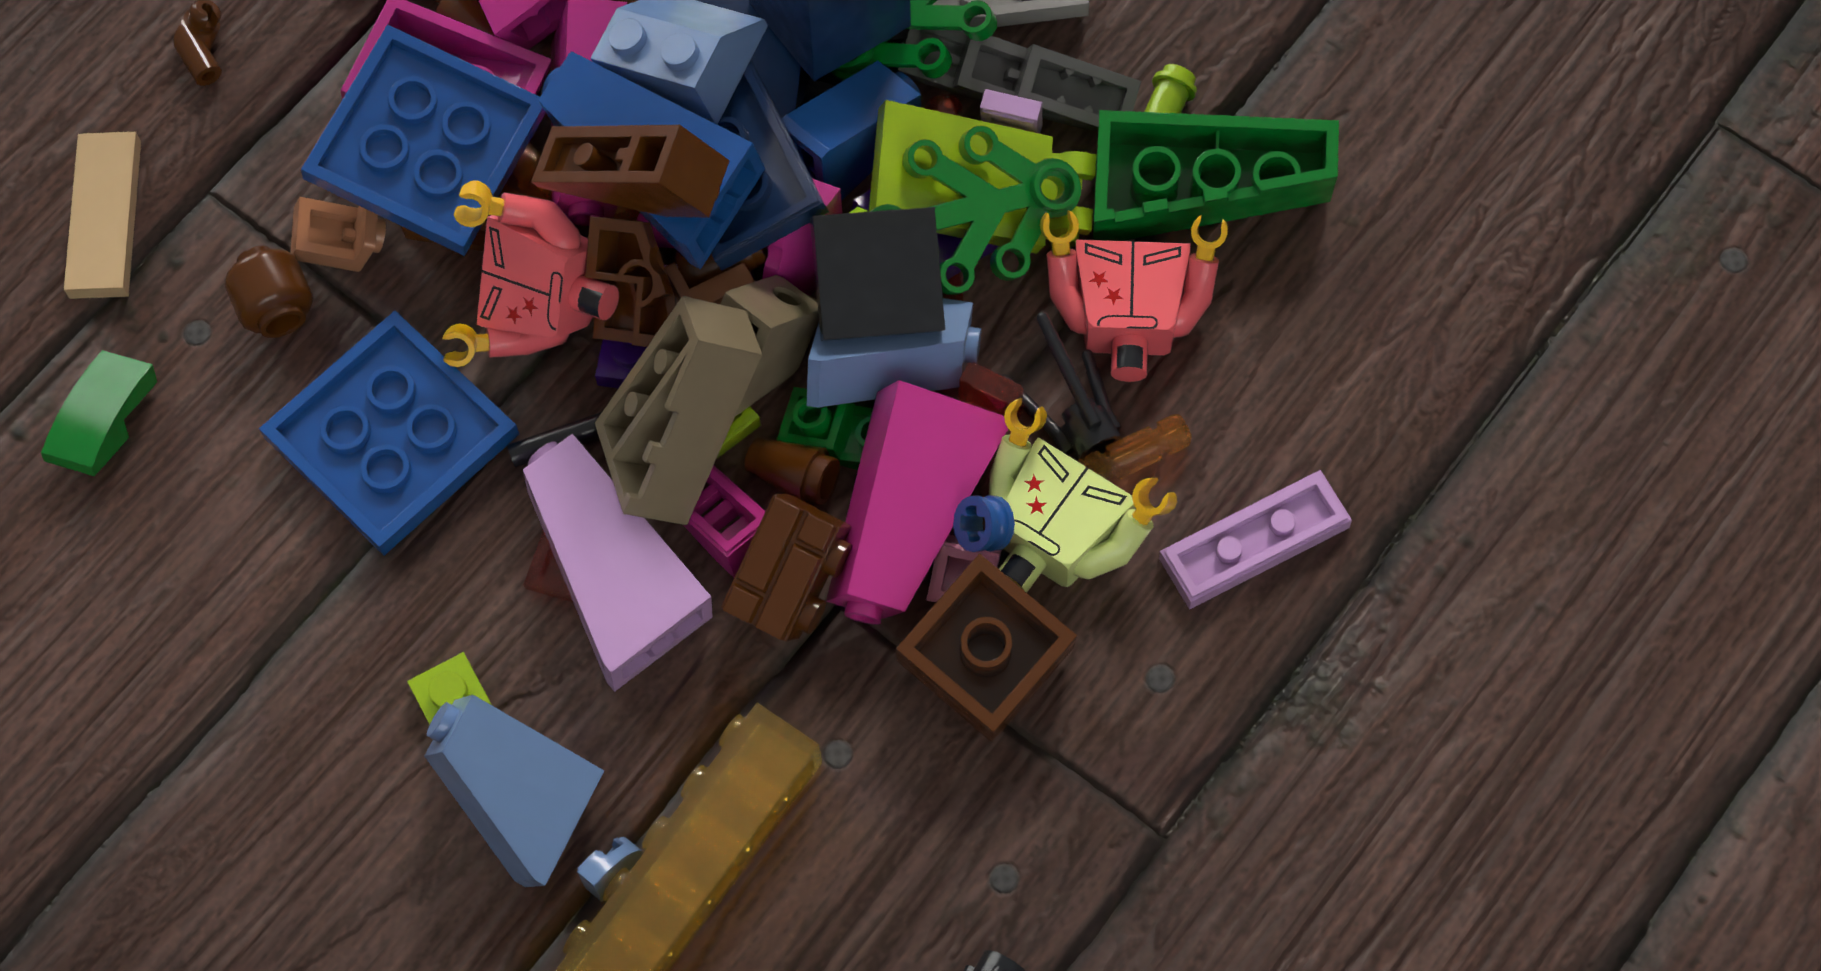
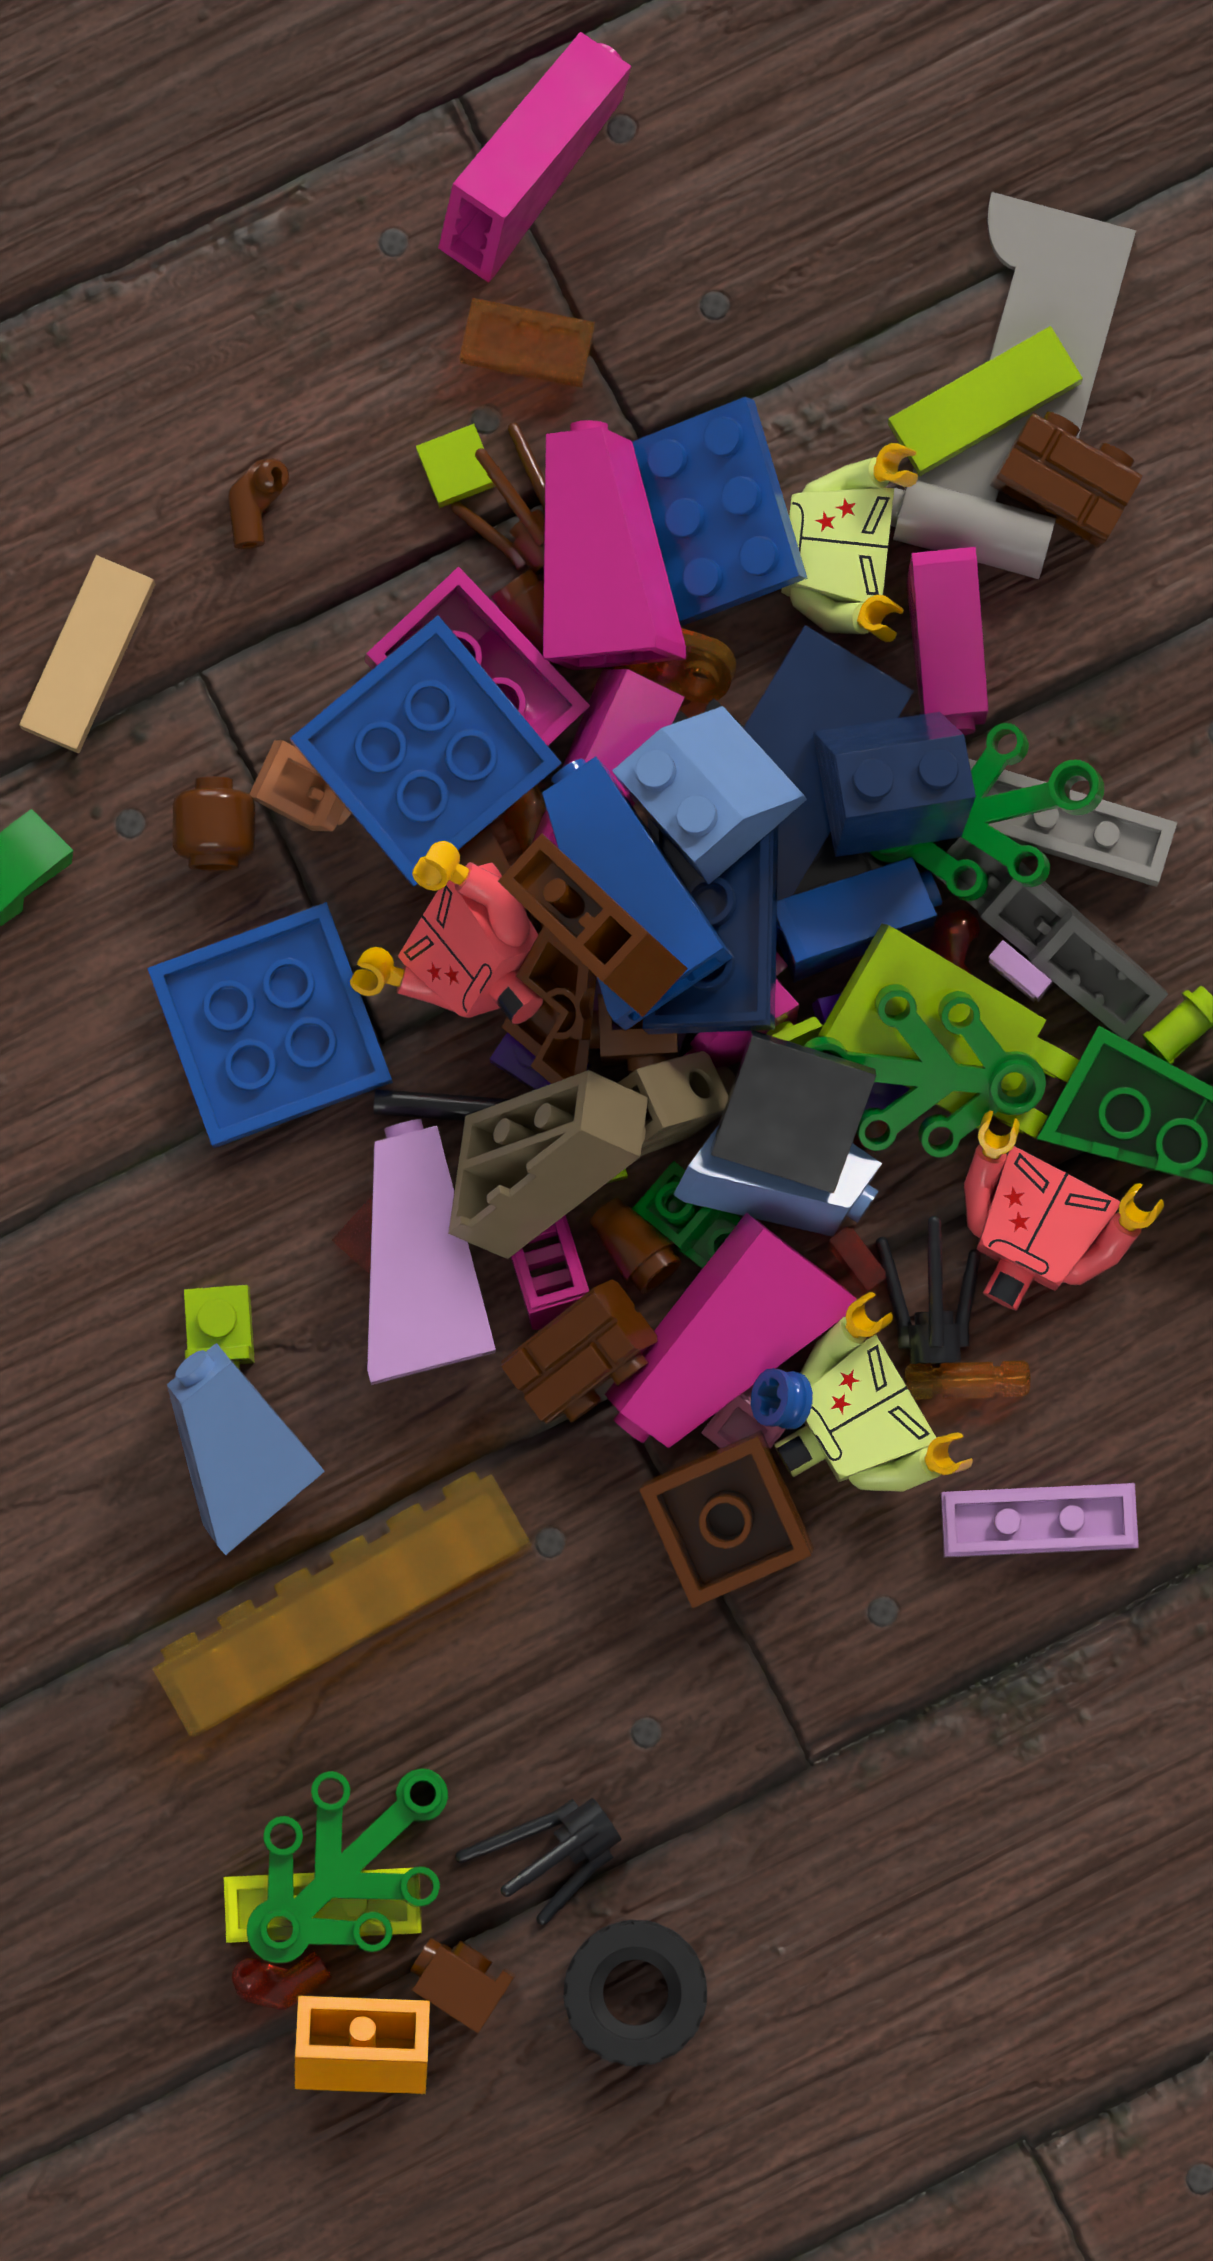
camera: 30 degrees right, 15 degrees up
medium blue tile [577,837,644,902] -> none

